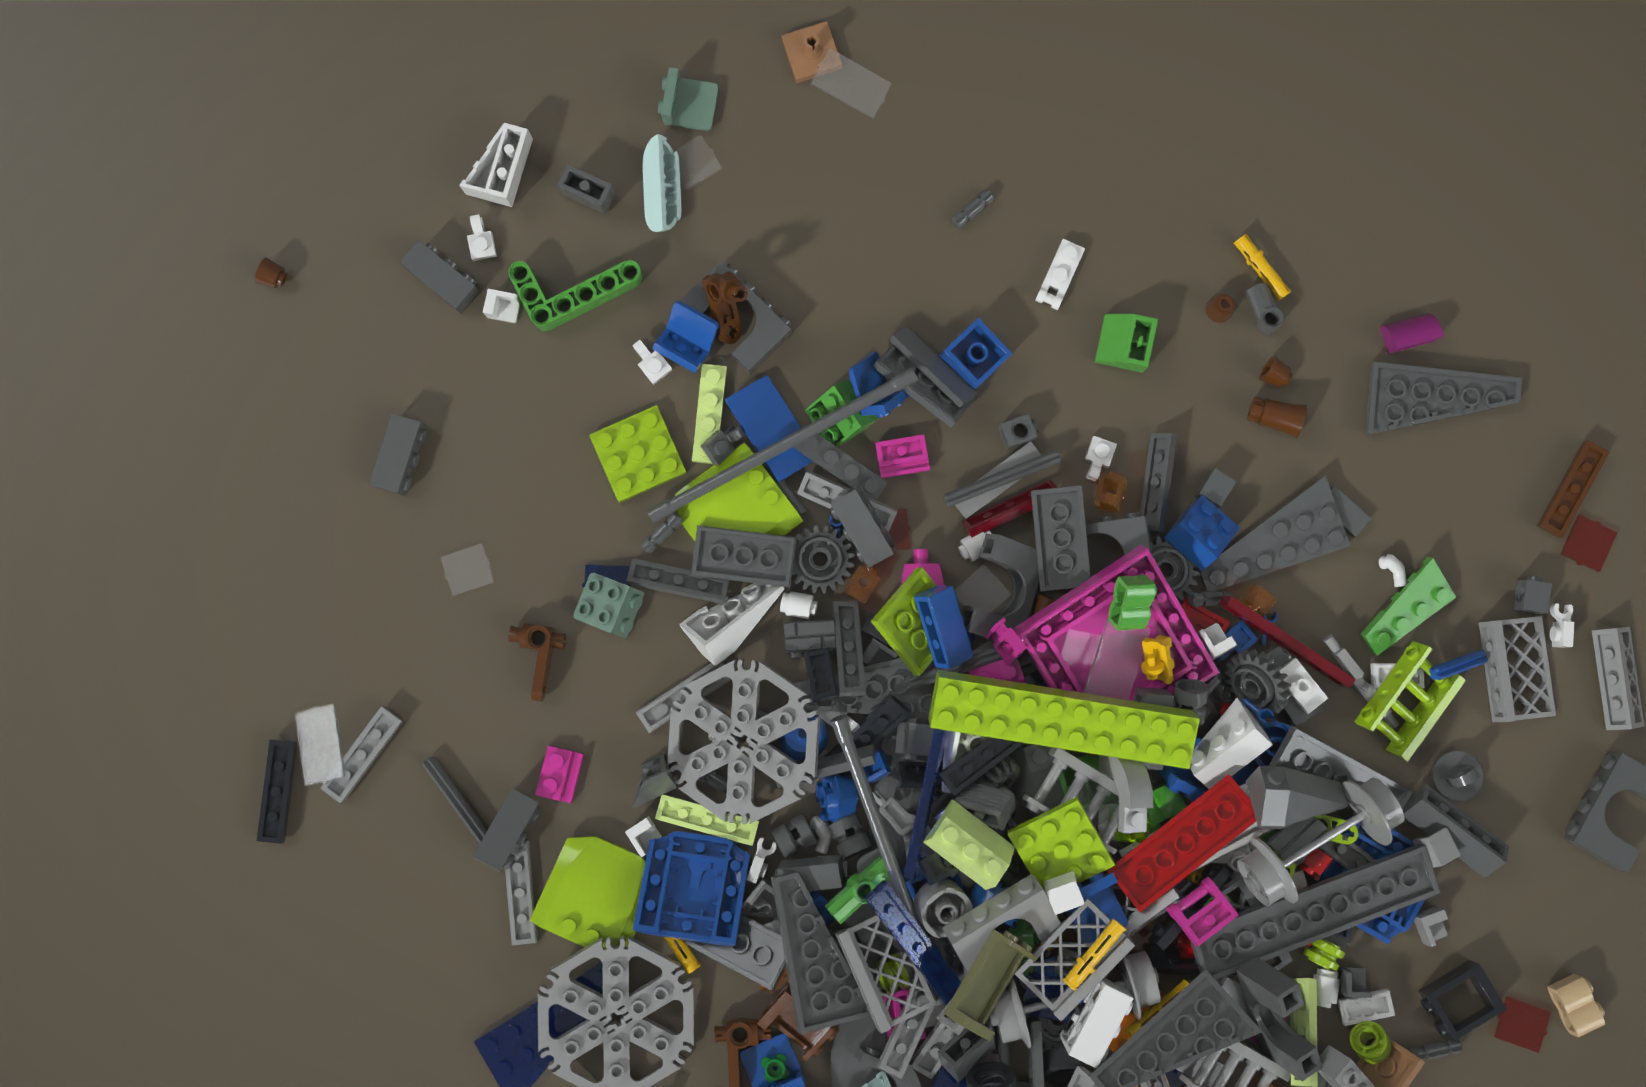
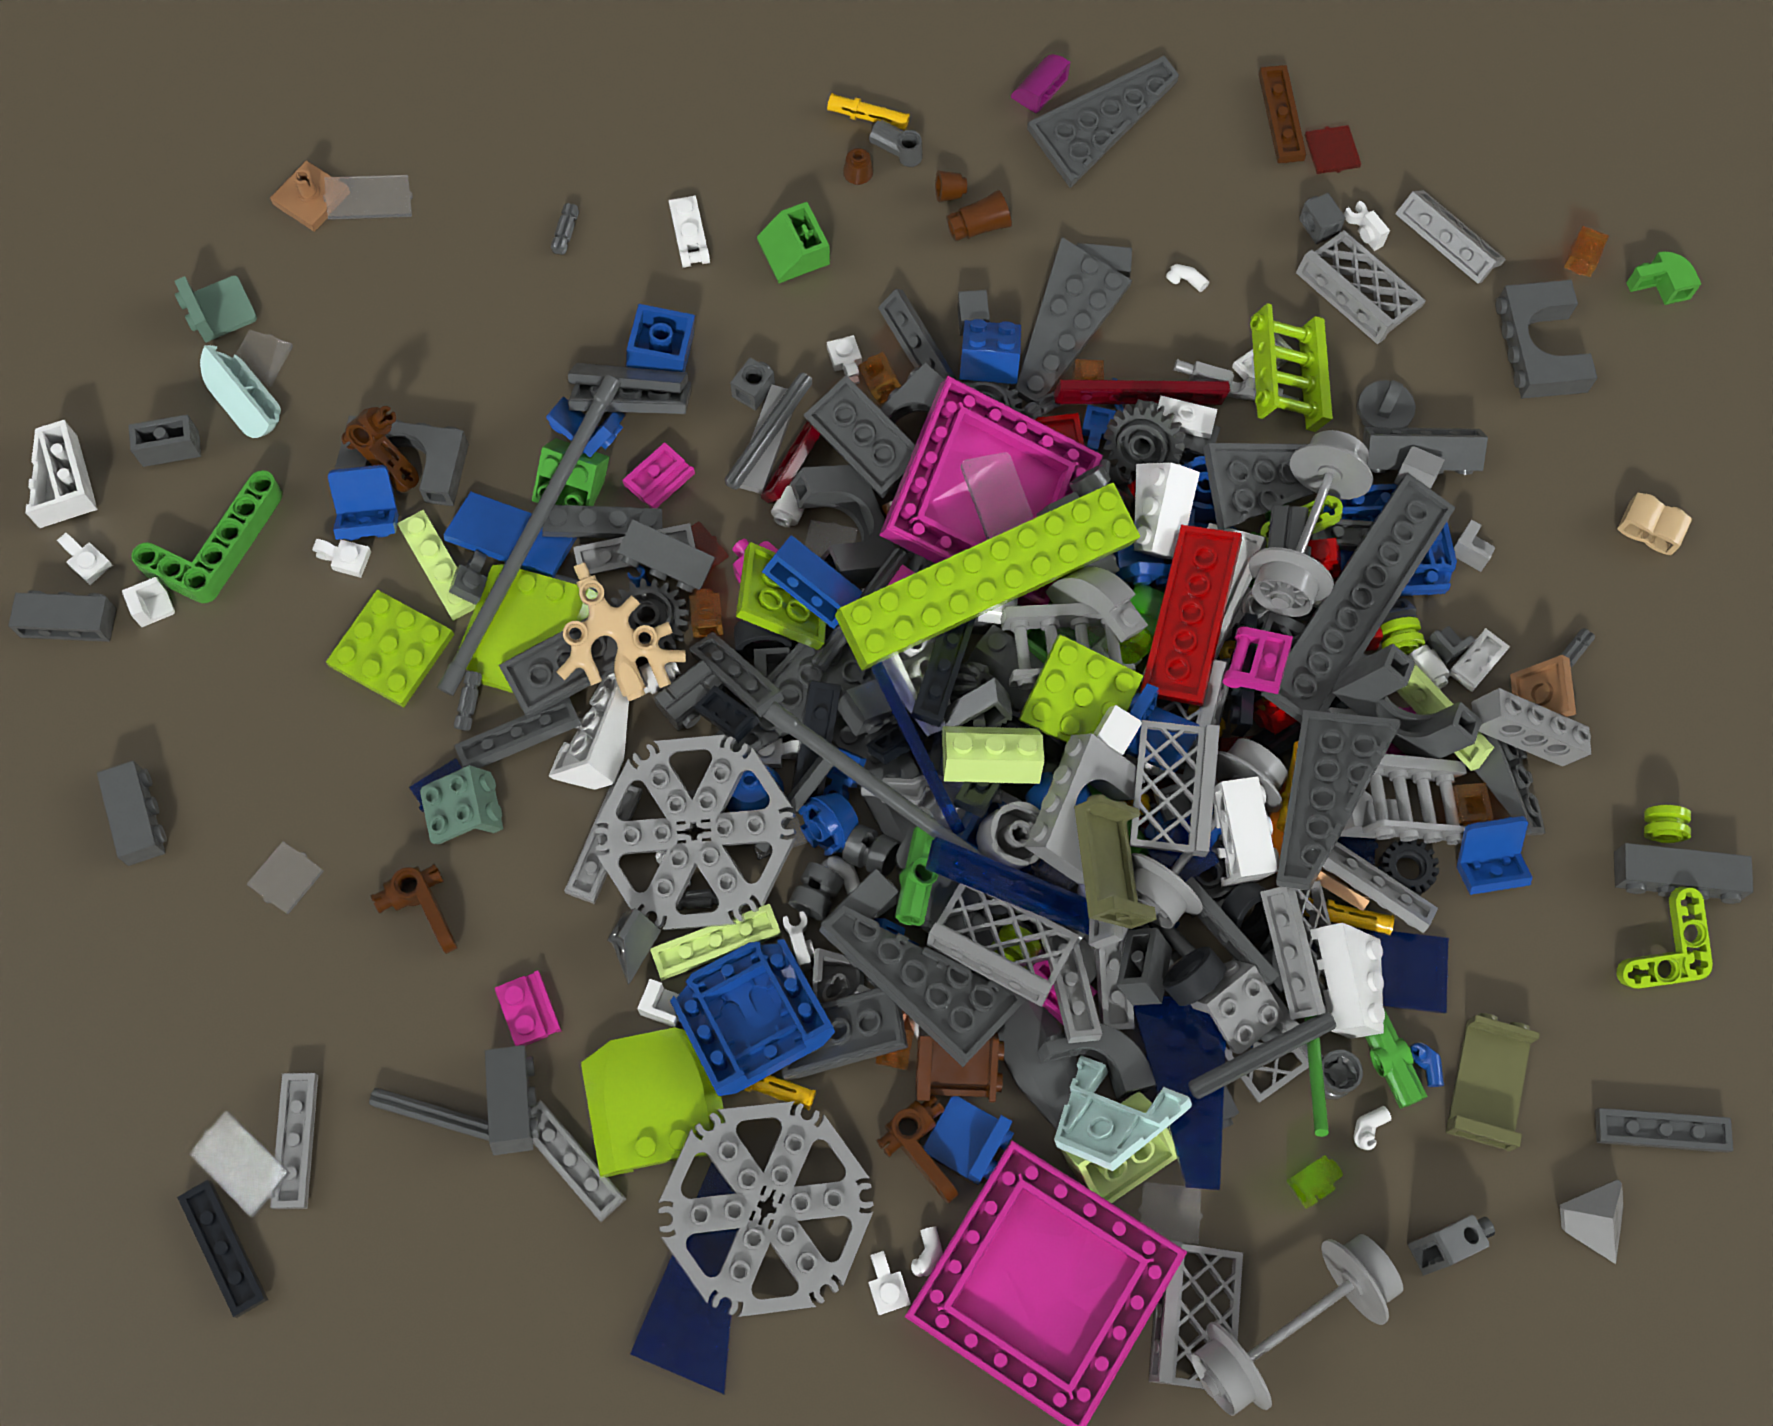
camera: 40 degrees left, 15 degrees down
green plate [761,1053,789,1083] -> none
dark pink plate [985,618,1027,665] -> none
yellow pin [1062,918,1127,991] -> none
bright green brick [1108,575,1157,631] -> none
yellow hips [1141,635,1175,684] -> none
white panel [1197,623,1237,660] -> none
blue hand [1242,698,1276,729] -> none
dark grey wedge [1246,766,1348,829] -> none
lime wheel [1349,1021,1392,1064] -> none
bright green wing [1360,556,1456,656] -> none
black window [1418,960,1507,1041] -> none
blue axle [1429,650,1488,680] -> none
clear red piece [1494,997,1551,1053] -> none
none -> tan plant [556,562,686,701]

